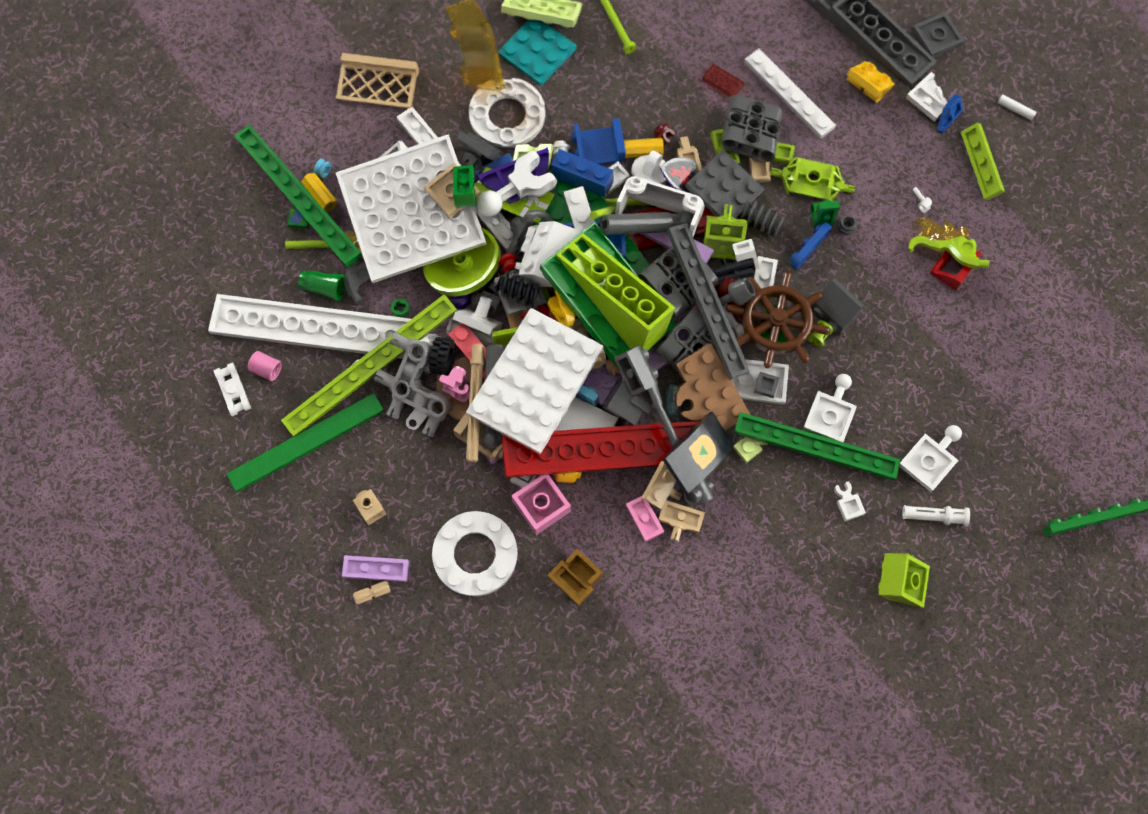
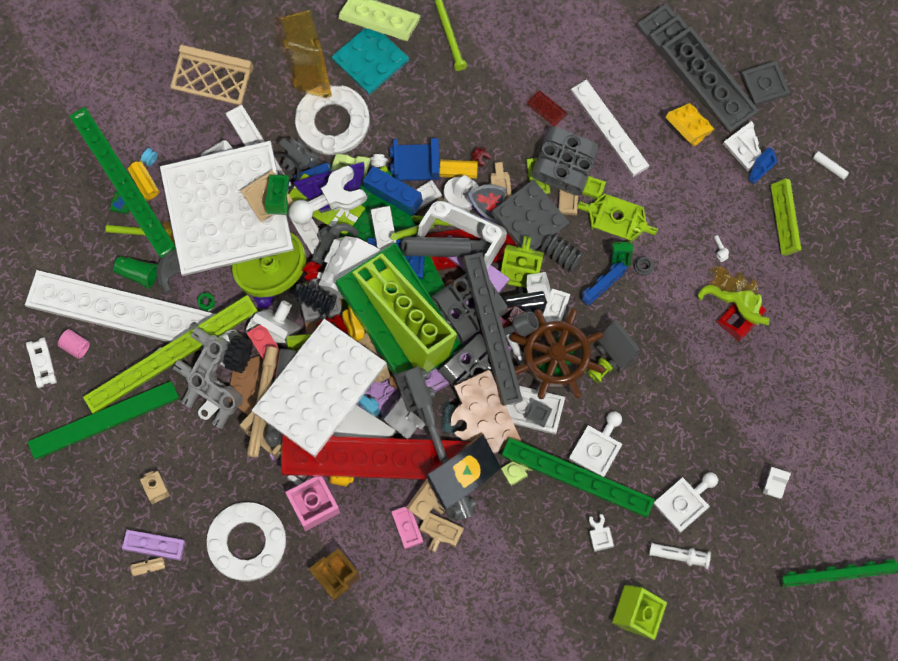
camera: 10 degrees right, 0 degrees up
bright pink piece [439,366,470,402] -> none
none -> white panel [763,467,791,499]

